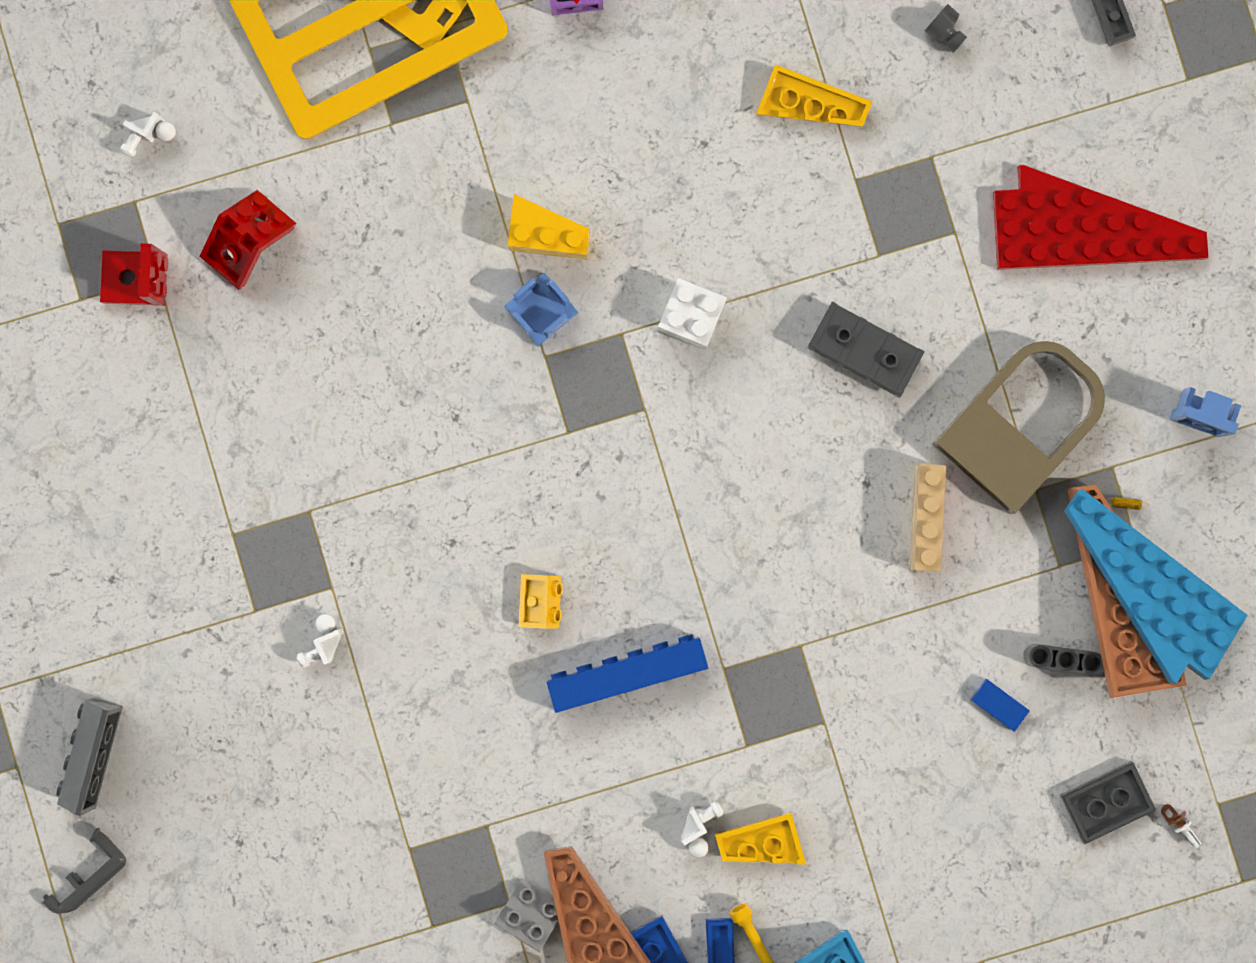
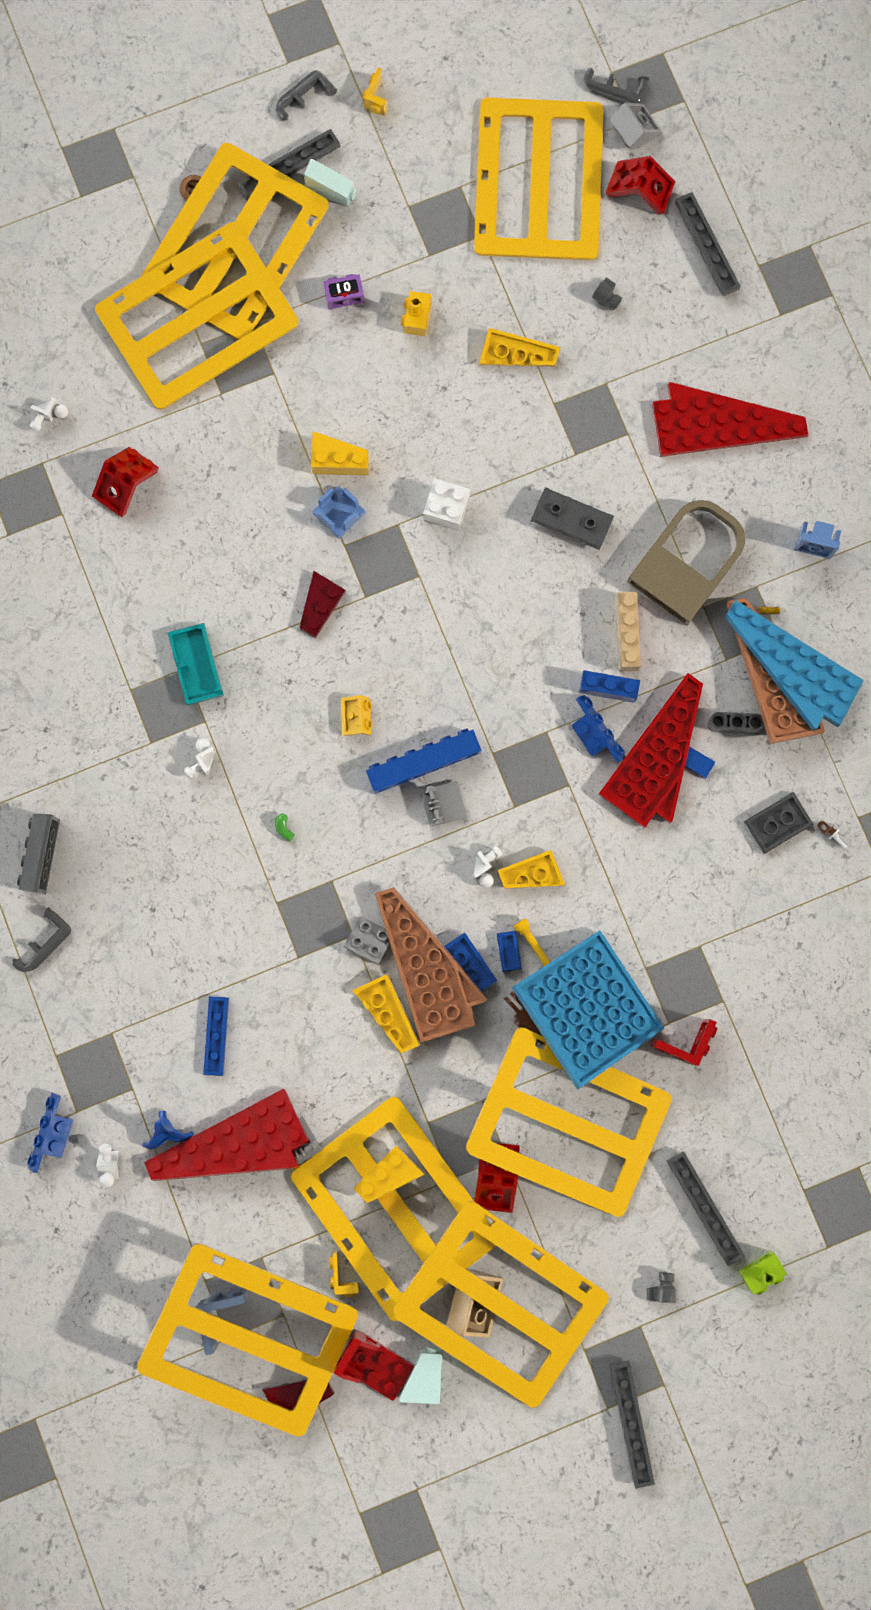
camera: 10 degrees left, 5 degrees down
red bracket [100,243,168,306] -> none
none -> teal container [168,623,224,706]
none -> bright green arm [275,813,295,842]
none -> dark red wing [300,571,346,638]
none -> yellow brick [401,291,432,337]
none -> light grey hinge [420,781,467,827]
none -> blue bracket [571,695,626,762]
none -> blue brick [579,670,640,703]
none -> red wing [598,673,703,828]

